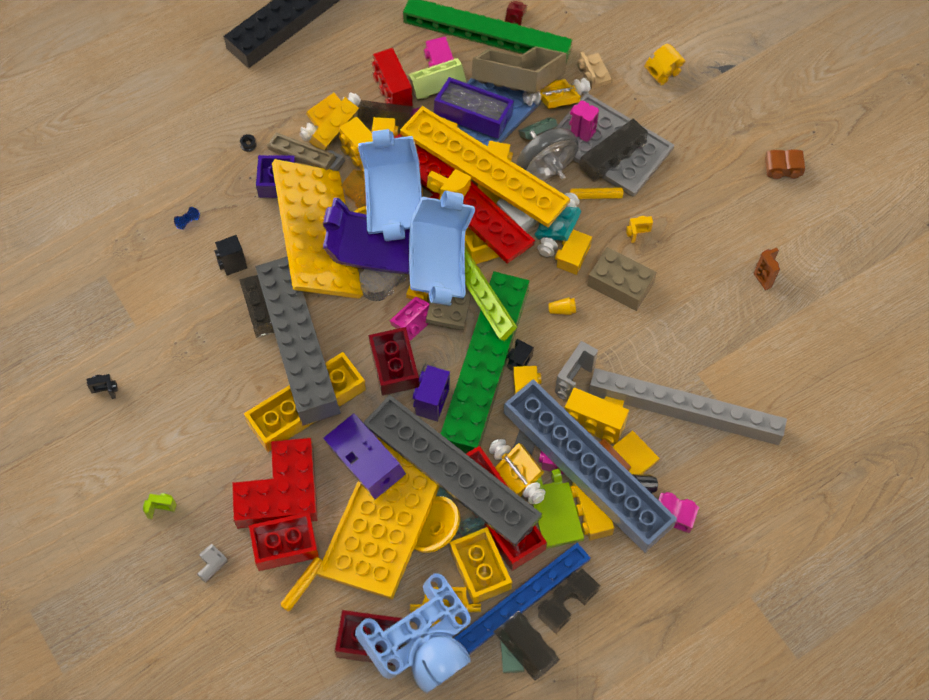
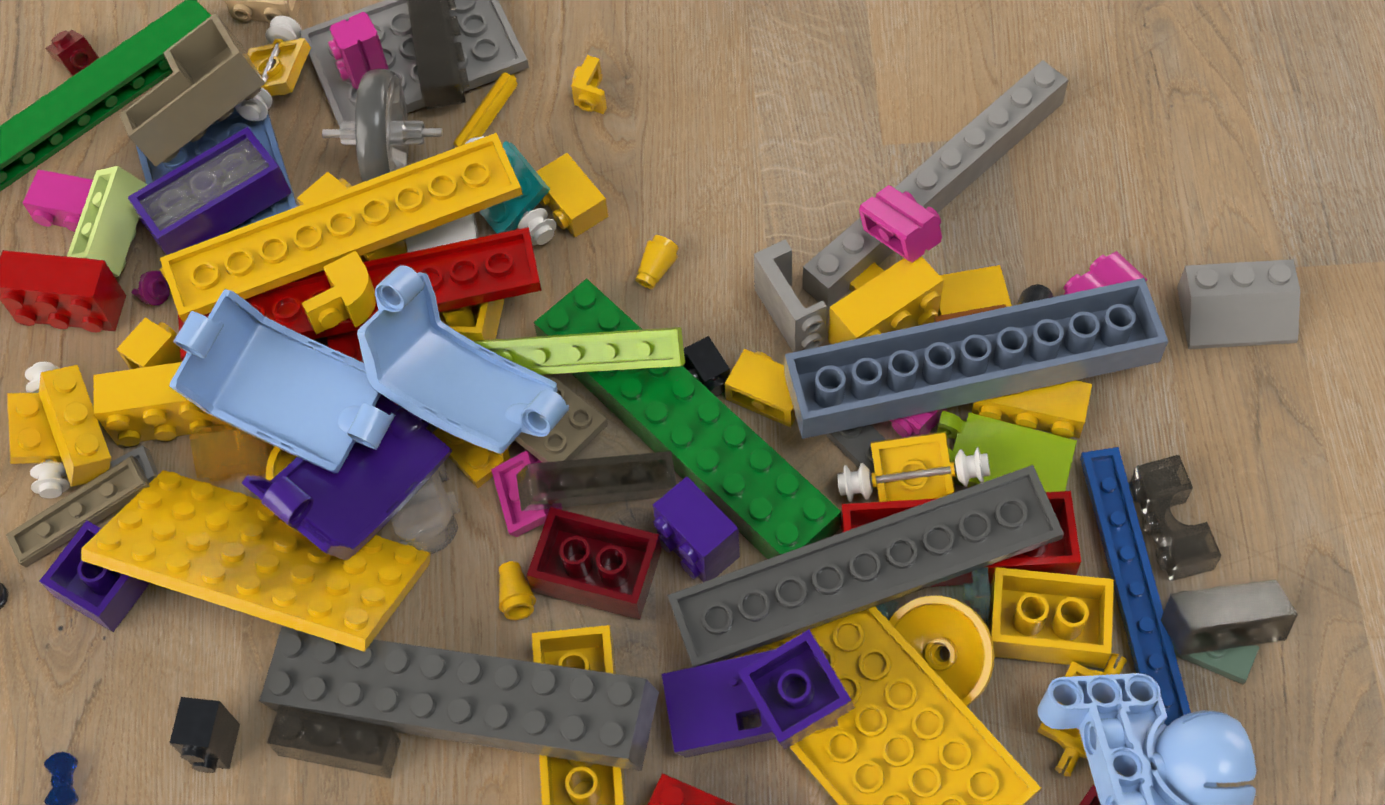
camera: 55 degrees left, 0 degrees up
clear smoke brick [357,100,414,134] -> none
sand green plate [518,117,558,140] -> none
dark tan brick [587,247,657,311] -> none
none -> yellow cone [498,561,536,620]
none -> clear smoke brick [516,451,677,512]
none -> dark purple brick [738,630,855,750]
none -> dark pink brick [859,185,942,262]
none -> light grey slope [1177,259,1300,349]

